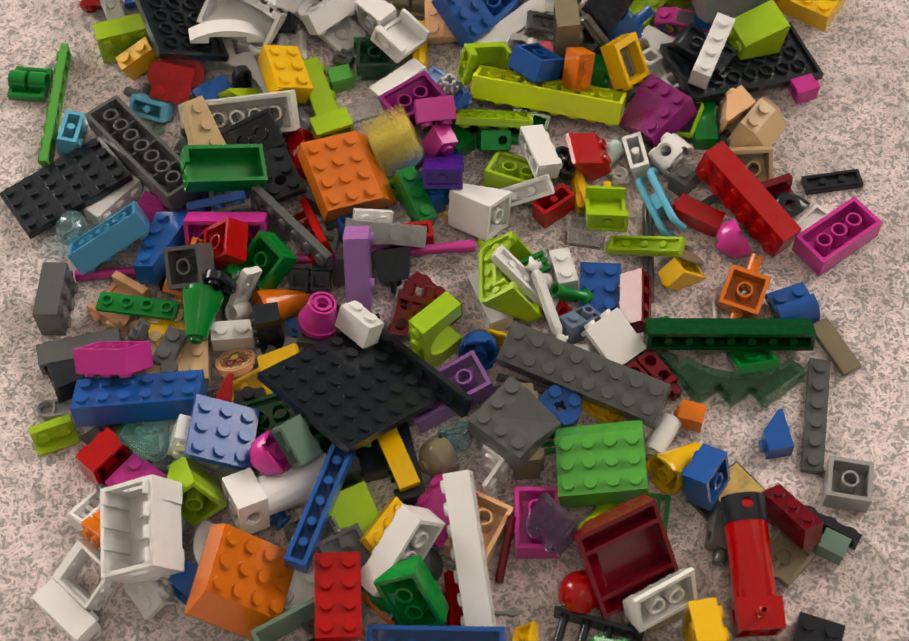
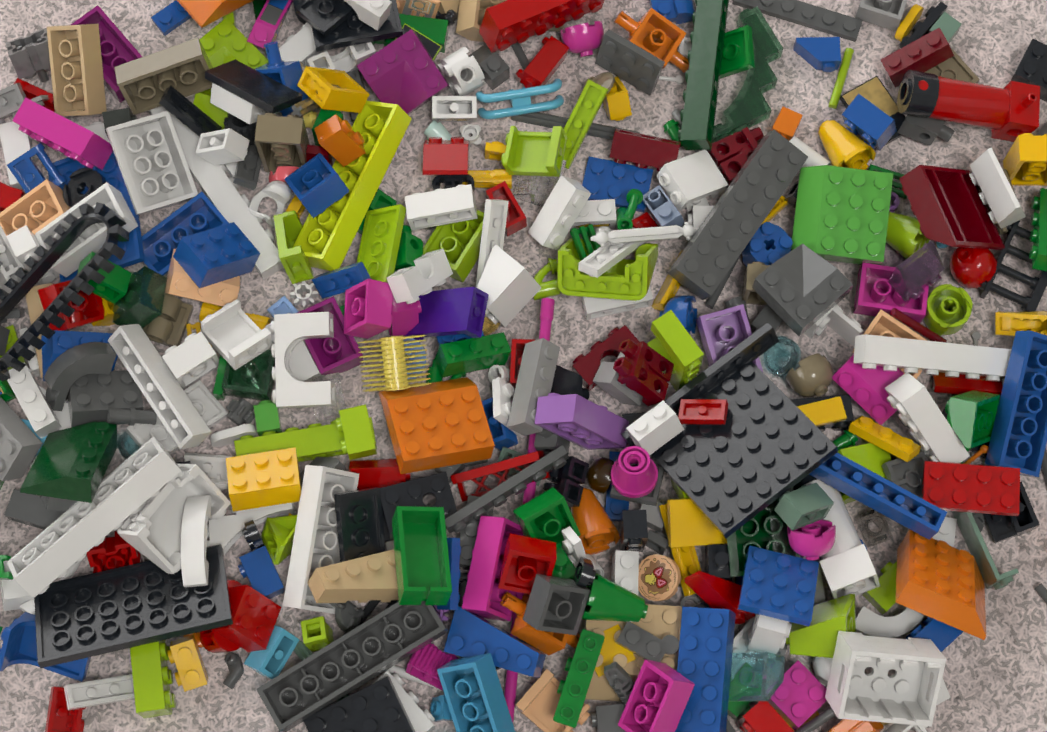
camera: 85 degrees left, 15 degrees up
none -> white tile [210,424,257,447]
none -> white arch [271,312,336,409]
none -> lime brick [301,616,334,652]
none -> white arch [386,249,453,304]
none -> white brick [528,175,591,250]
none -> dark grey plate [595,29,665,95]
none -> red plate [678,399,728,424]
none -> lime bar [828,48,854,109]
none -> green pin [832,430,858,451]
none -> yellow tile [894,4,924,42]
none -> lime brick [923,284,973,336]

